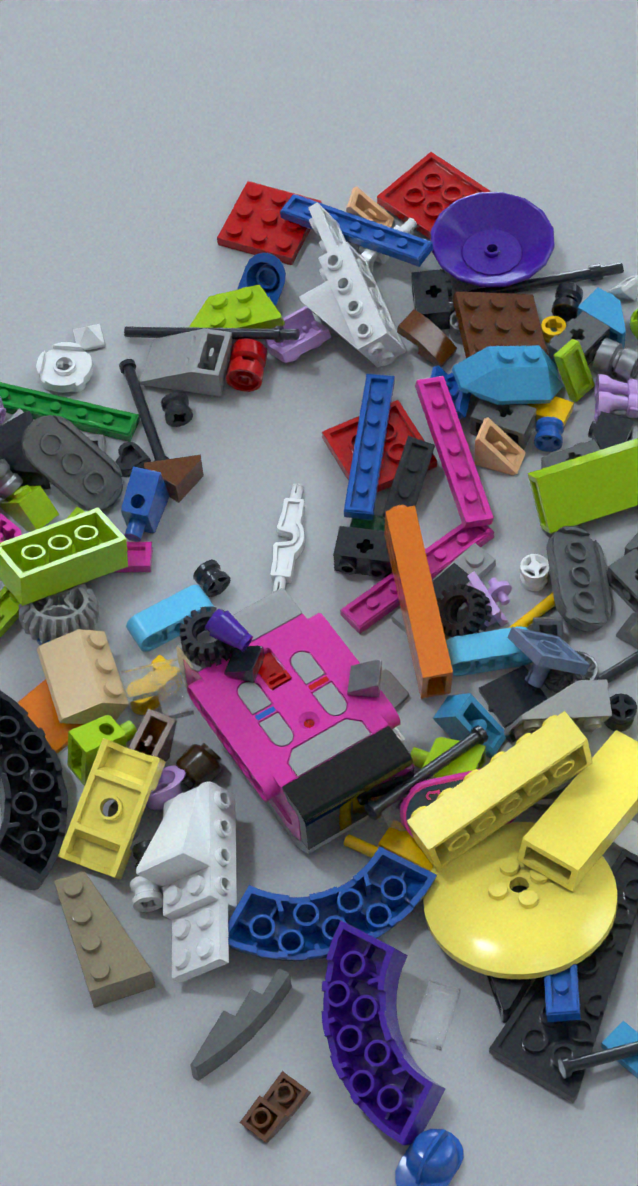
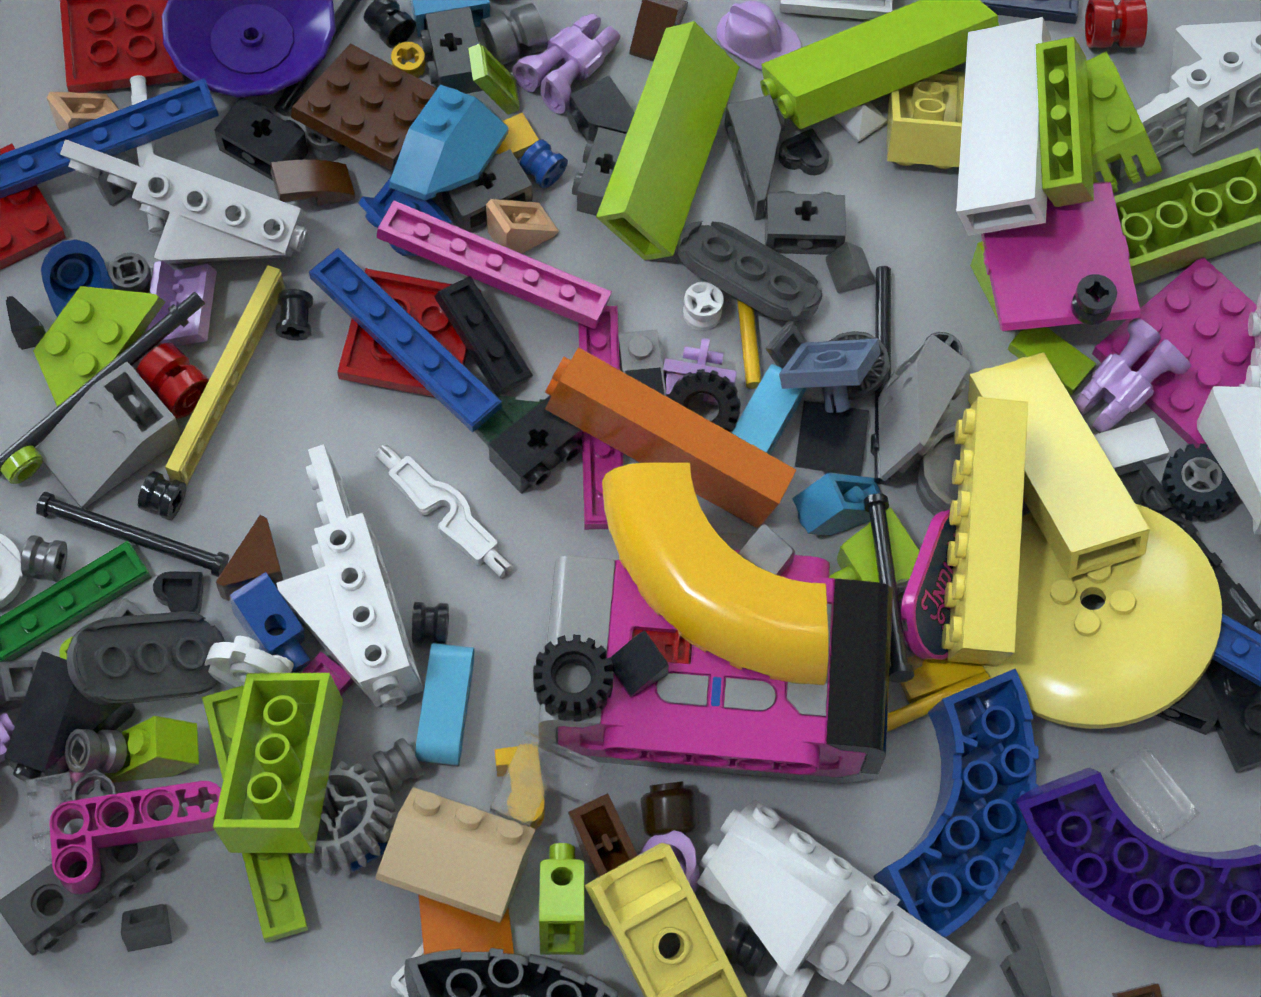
camera: 60 degrees left, 10 degrees up
dark purple cone [205,609,253,652] -> none
none -> lime tile [1,445,43,484]
none -> black slope [5,296,46,350]
none -> flat silver wheel [21,535,68,582]
none -> flat silver wheel [109,252,152,293]
none -> light yellow tile [165,265,285,487]
none -> white plate [205,636,294,688]
none -> black bush [275,289,313,341]
none -> white wedge [276,444,424,707]
none -> flat silver wheel [372,738,423,792]
none -> yellow brick [602,462,828,685]

